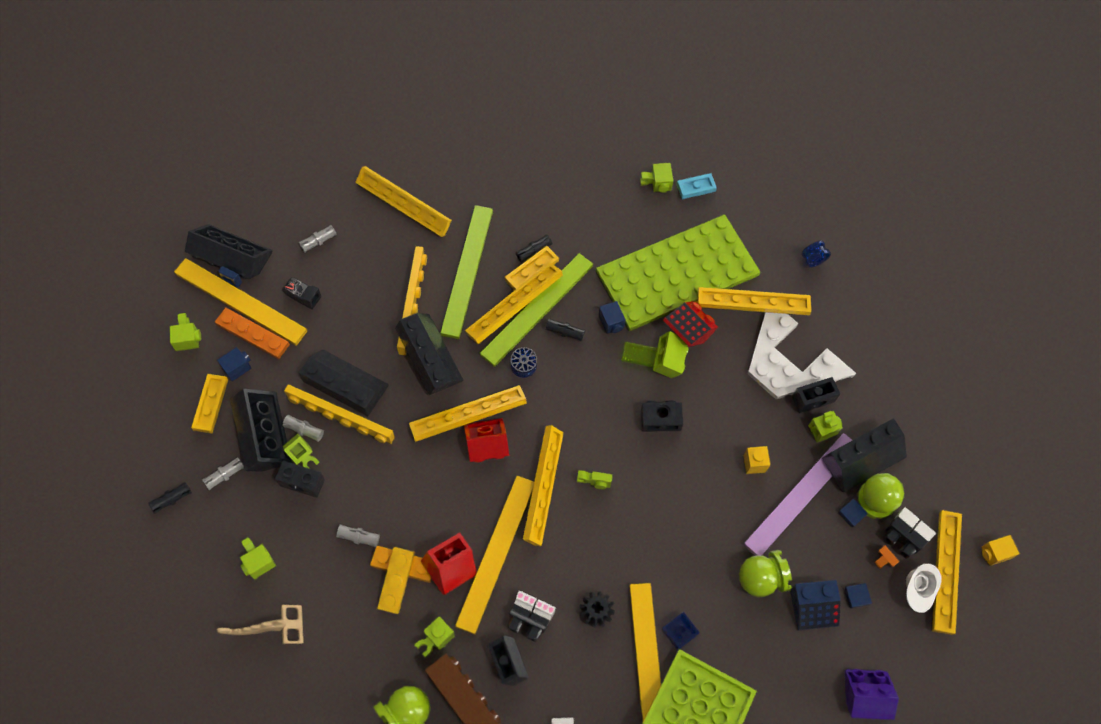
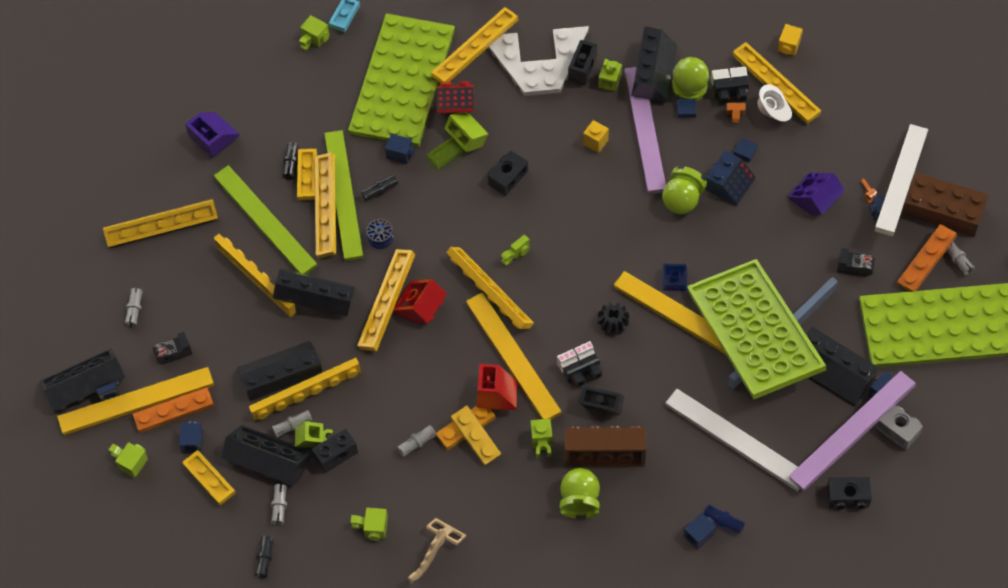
camera: 45 degrees left, 5 degrees down
none -> dark purple slope [185,112,240,157]

